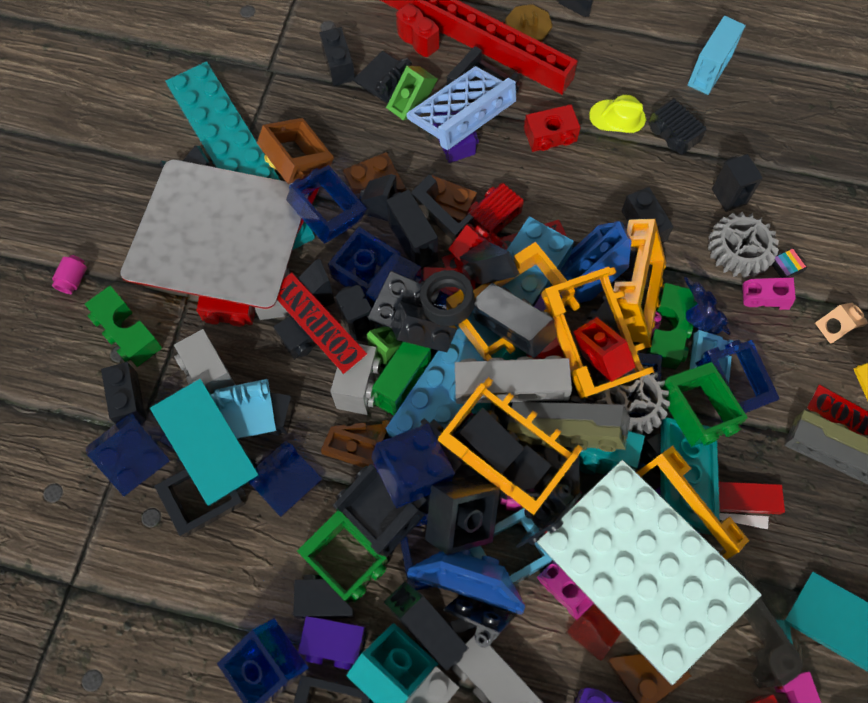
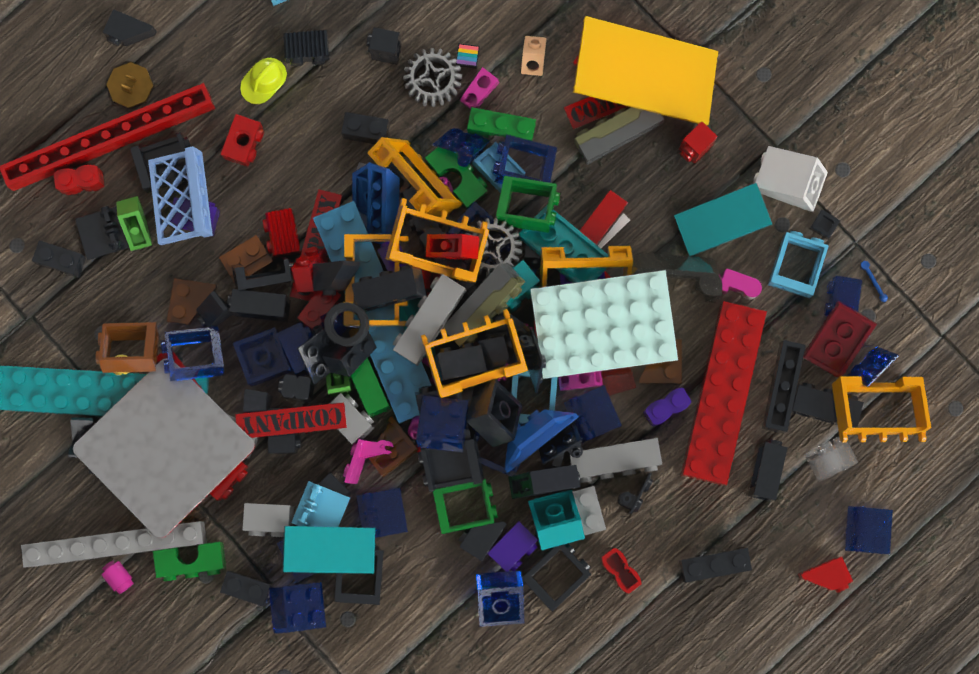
camera: 55 degrees left, 15 degrees up
none -> light grey brick [21,521,207,568]
none -> dark pink plate [343,439,394,484]
none -> green arch [467,107,536,146]
none -> clear blue hinge [564,385,622,443]

